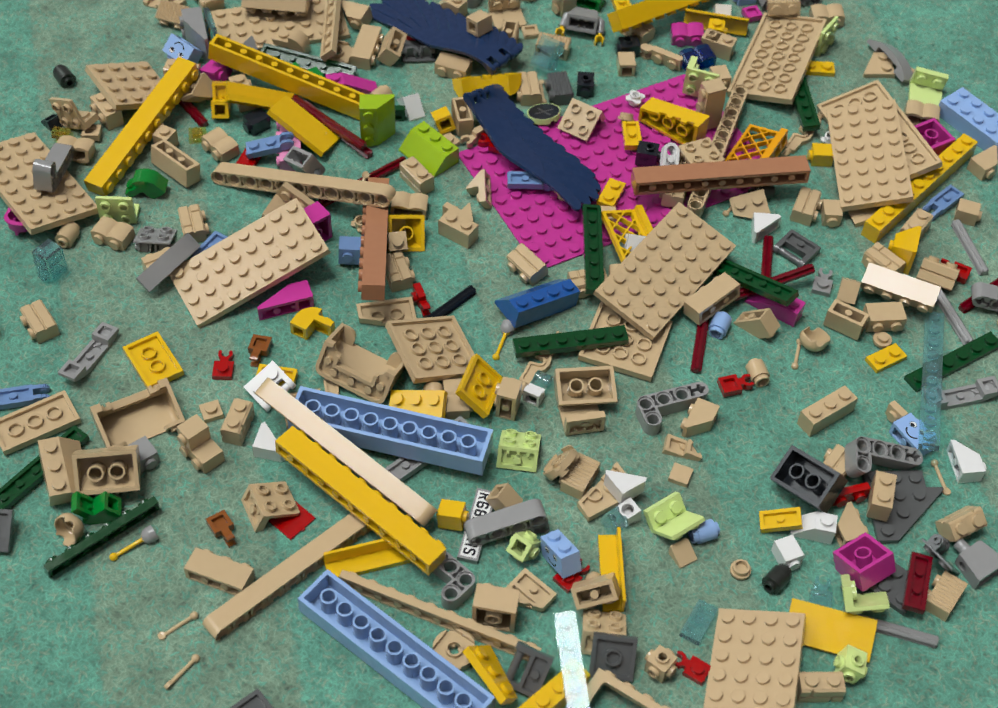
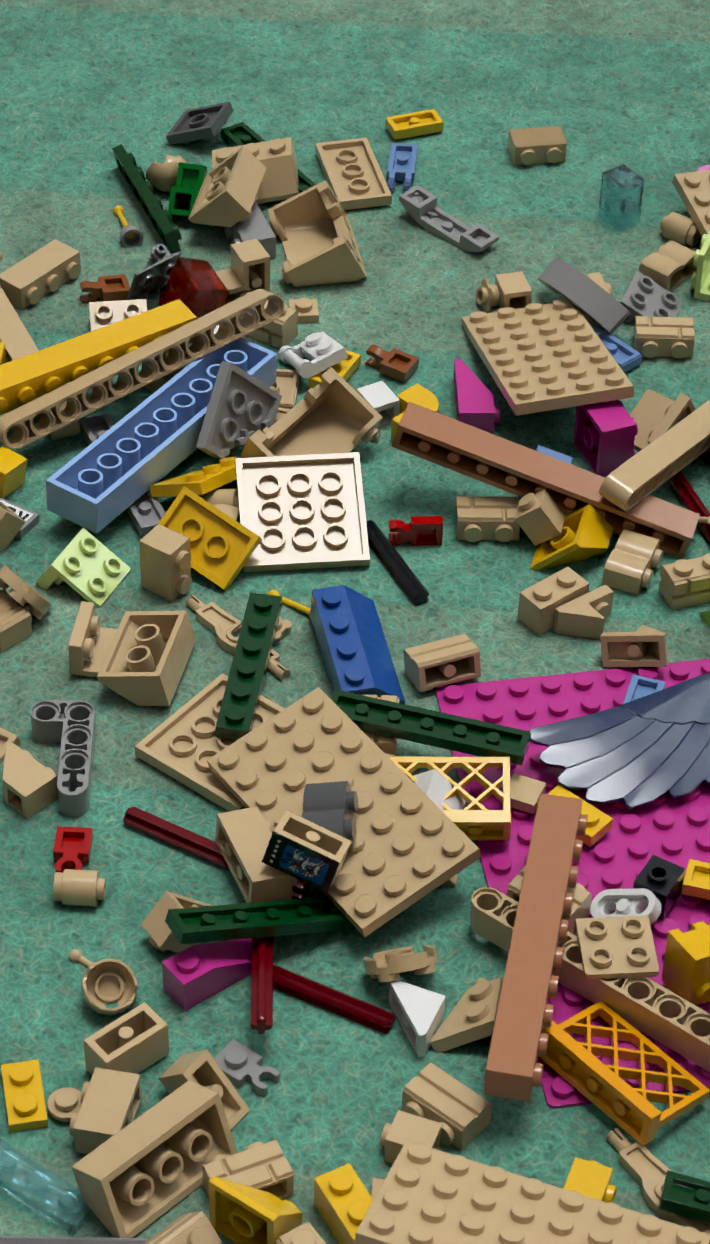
camera: 110 degrees right, 10 degrees down
tan brick [19,299,60,344] -> none
yellow plate [122,331,184,388] -> none
red plate [212,350,234,380] -> none
tan wing [356,297,416,326] -> none
leg [522,370,553,407] -> none
light blue brick [708,311,732,340] -> none
dark grey plate [773,229,821,268] -> none
none -> dark grey hinge [126,244,181,300]
none -> clear red slope [158,256,229,319]
none -> light grey plate [196,361,282,459]
none -> brick [262,810,352,893]
none -> dark grey brick [302,781,359,853]
none -> white brick [356,381,400,428]
none -> tan plate [363,945,438,982]
none -> tan plate [476,279,500,312]
none -> tan brick [495,271,532,309]

